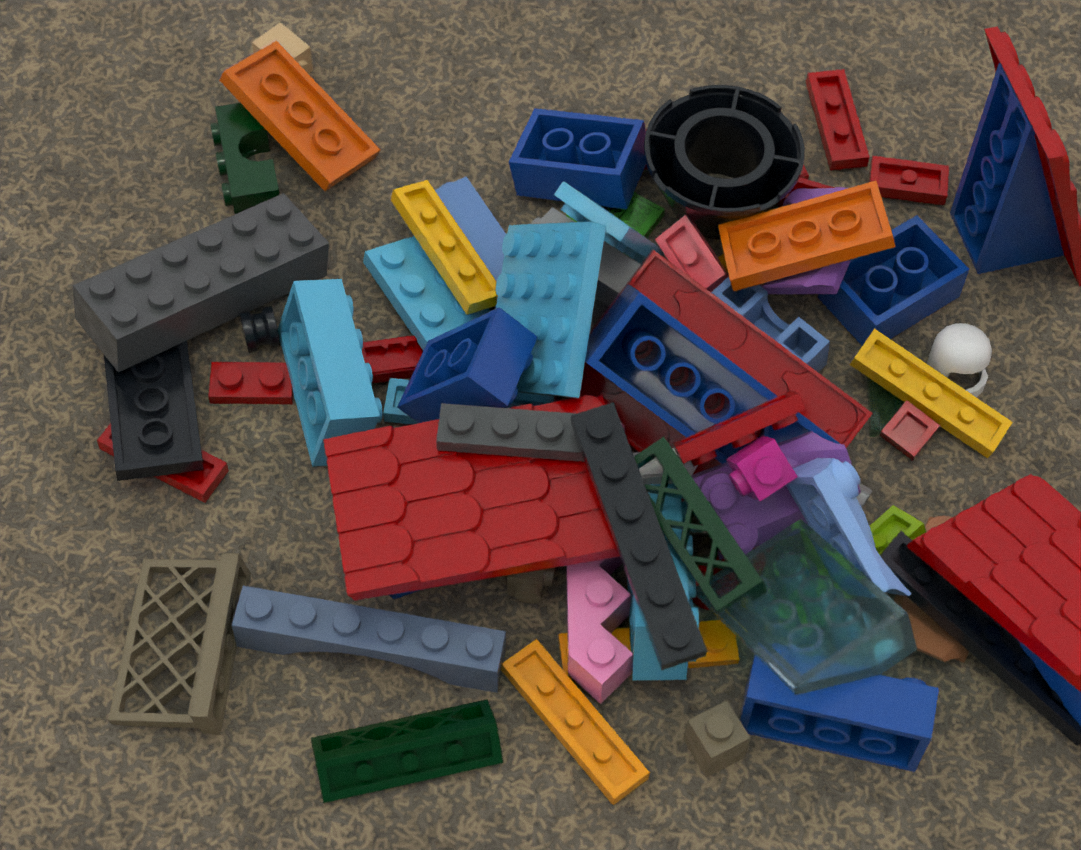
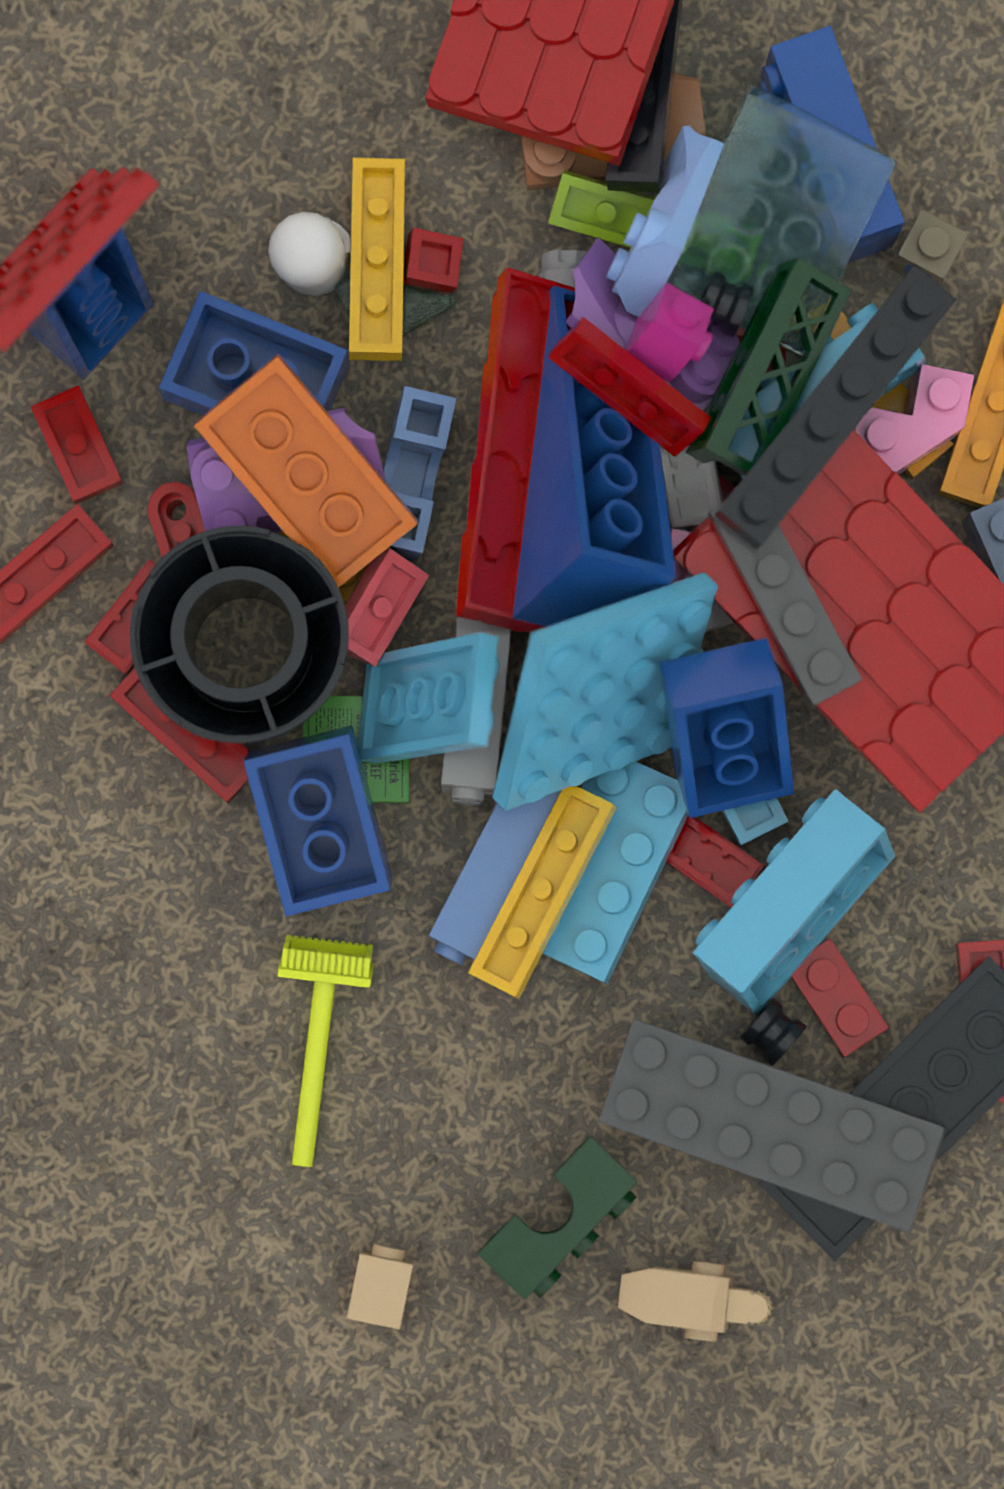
camera: 125 degrees left, 25 degrees up
orange plate [219,41,381,191] -> none
none -> neon yellow piece [277,934,374,1167]
none -> tan hinge [618,1261,774,1341]
none -> black wheel [700,271,754,337]

